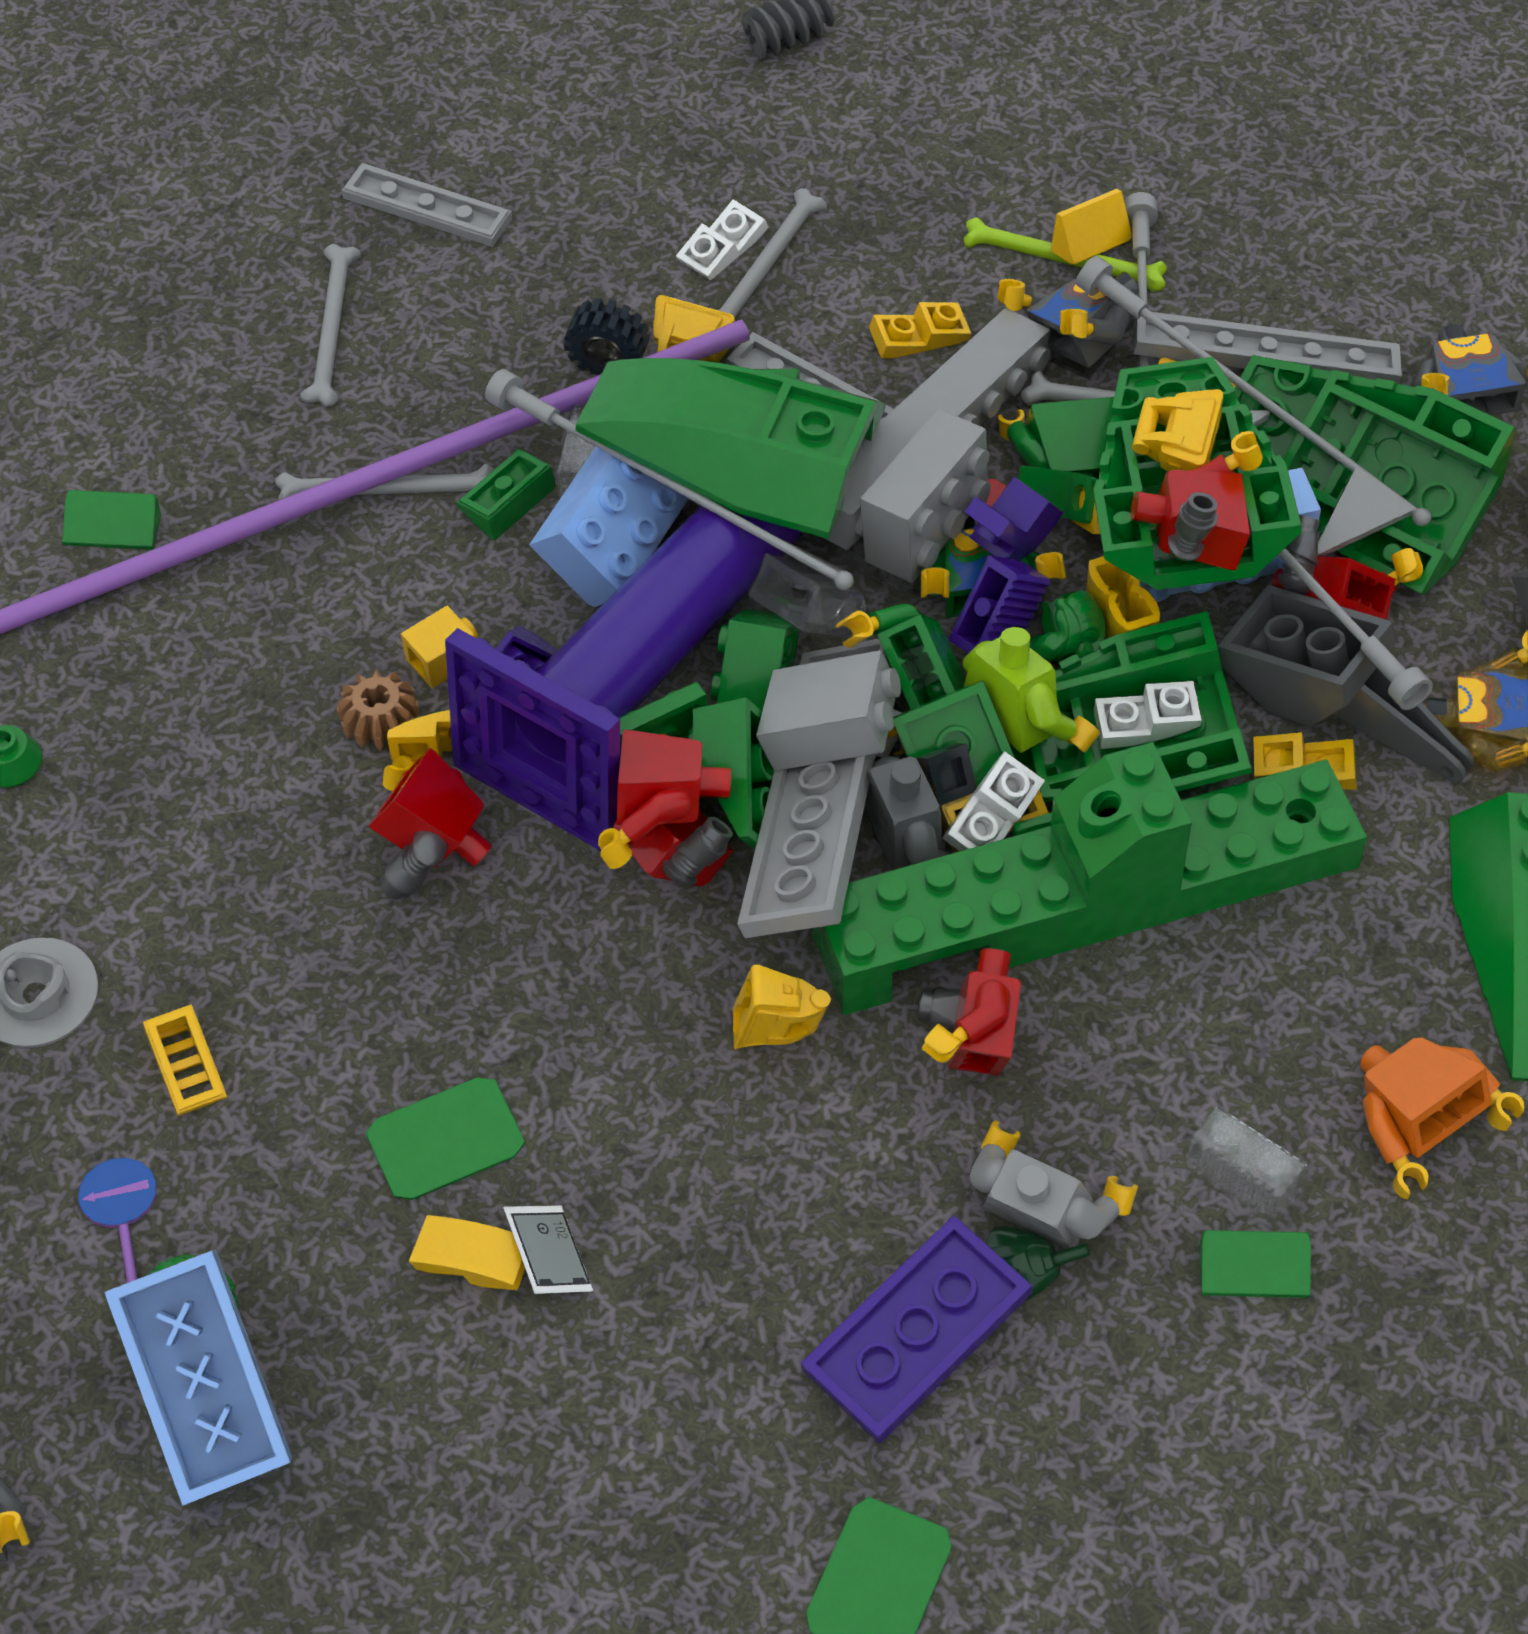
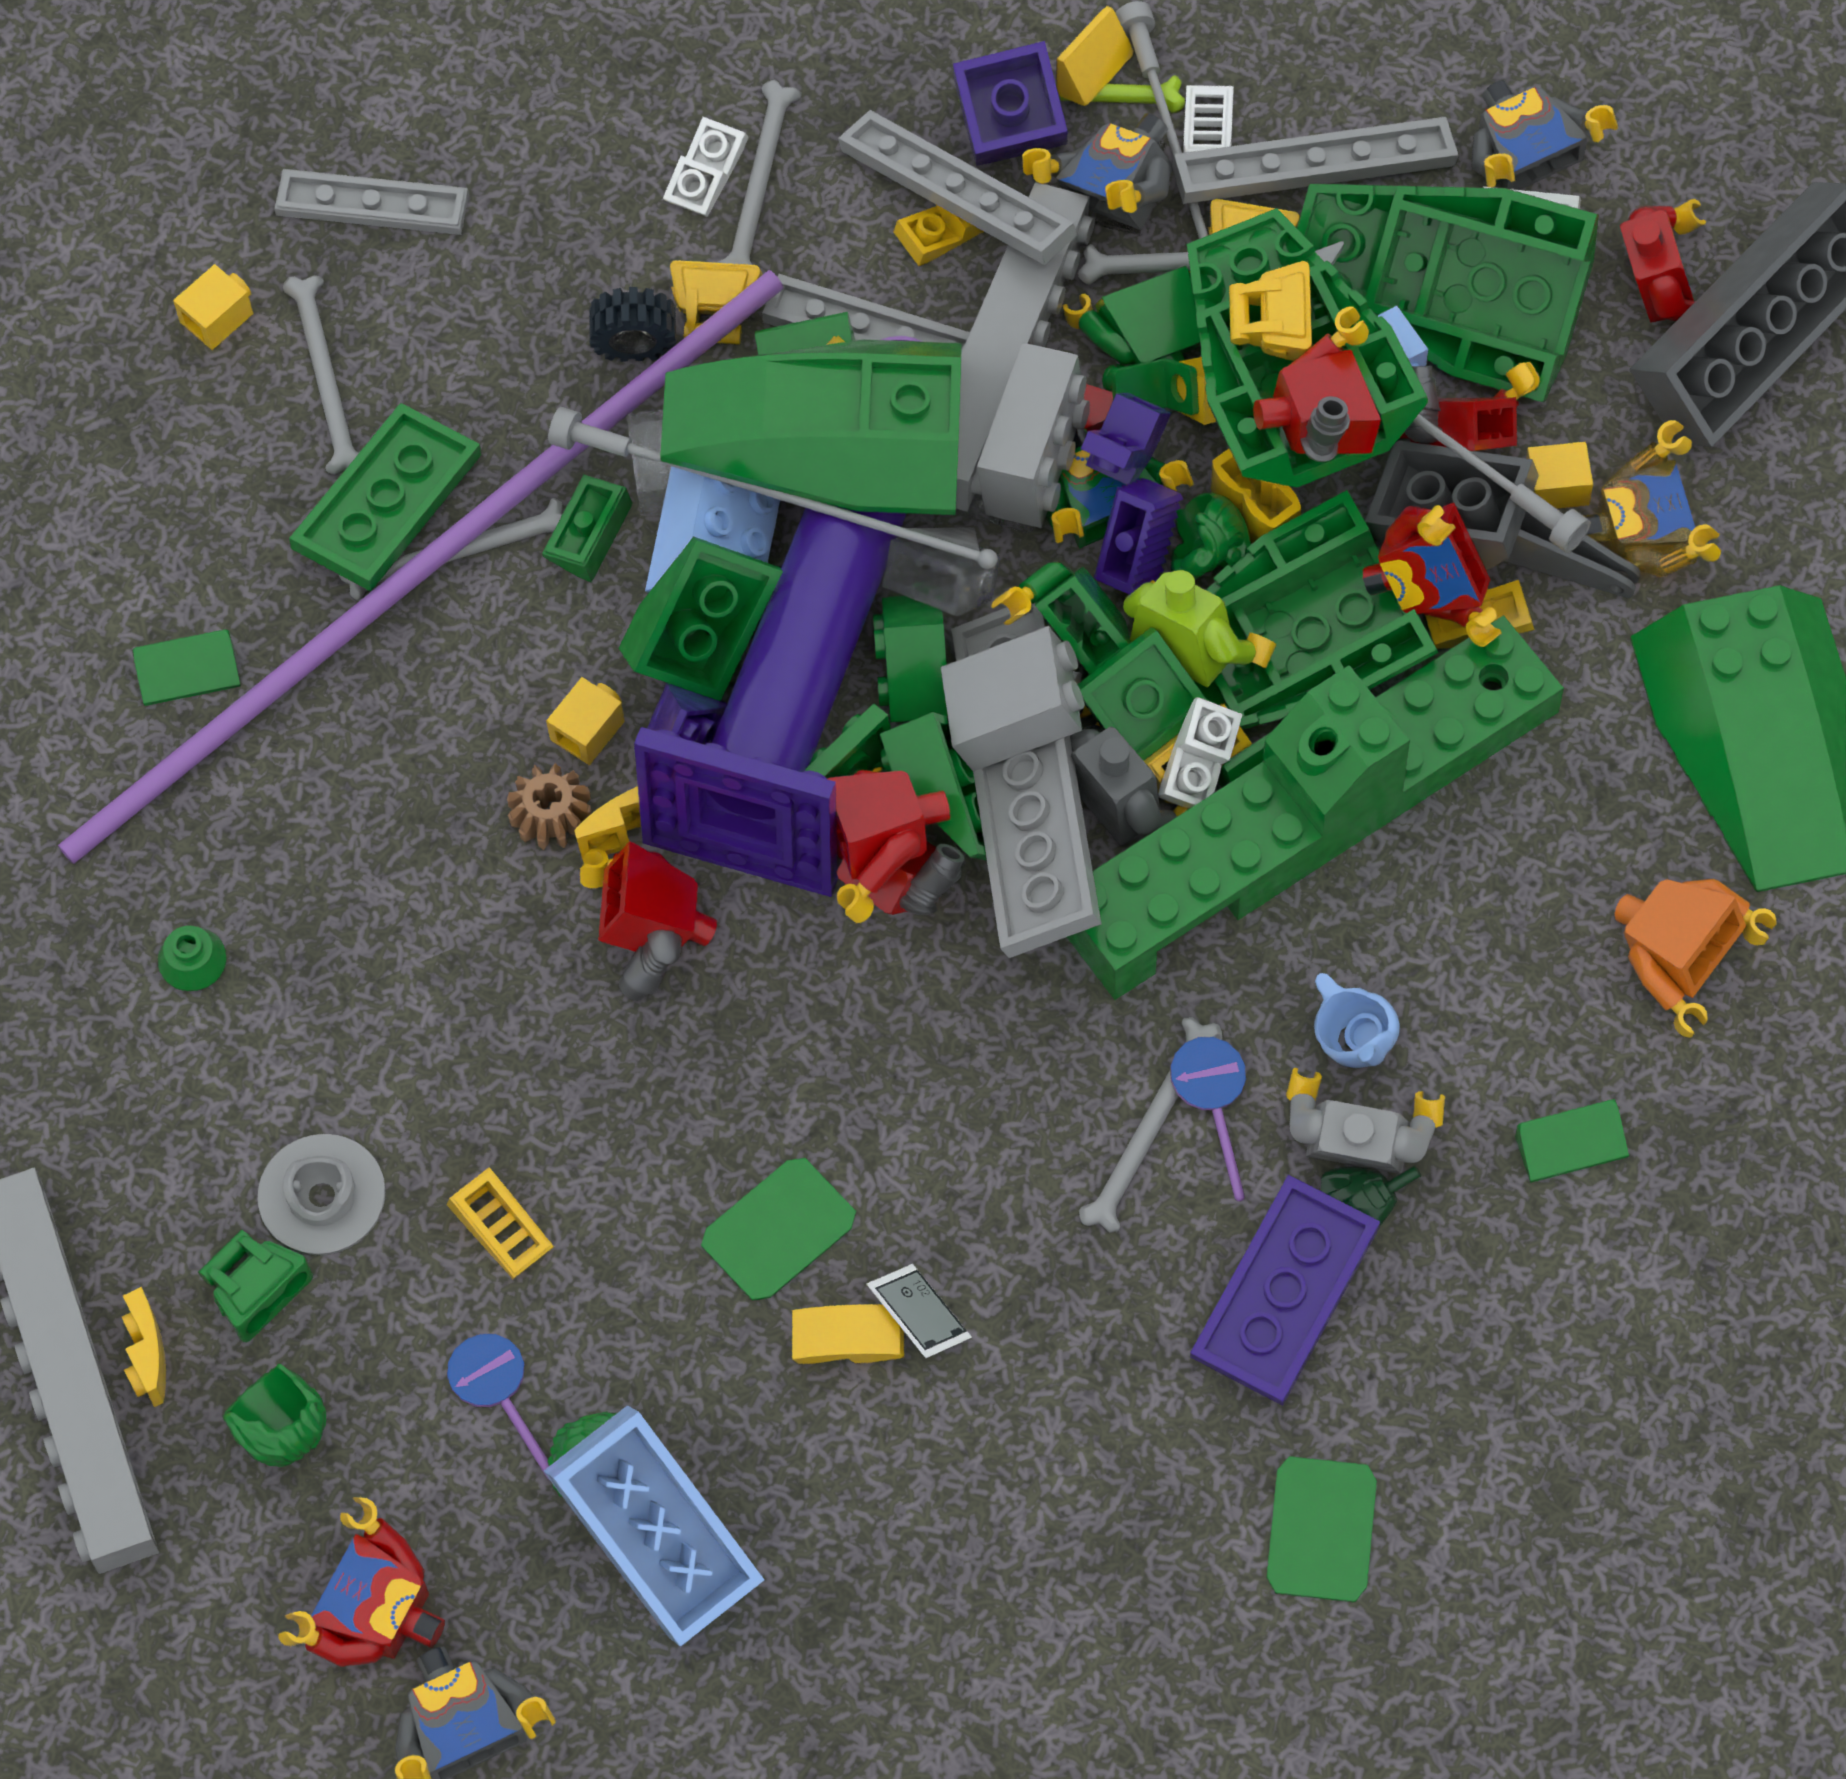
camera: 15 degrees left, 10 degrees up
yellow piece [732,965,831,1050] -> none
black plate [917,743,977,806] -> none
red torso [917,948,1021,1076] -> none
light grey piece [1076,255,1431,556] -> none
white slope [1093,681,1202,749] -> none
clear brick [1186,1107,1308,1224] -> none
none -> yellow brick [173,264,253,350]
none -> green plate [289,403,481,592]
none -> green slope [619,536,783,701]
none -> light grey plate [838,110,1077,265]
none -> dark purple brick [953,41,1068,166]
none -> light grey piece [1079,1017,1222,1233]
none -> blue piece [1170,1037,1246,1201]
none -> white slope [1183,85,1233,153]
none -> light blue hair [1314,973,1400,1068]
none -> torso [1363,503,1502,647]
none -> yellow brick [1526,442,1593,509]

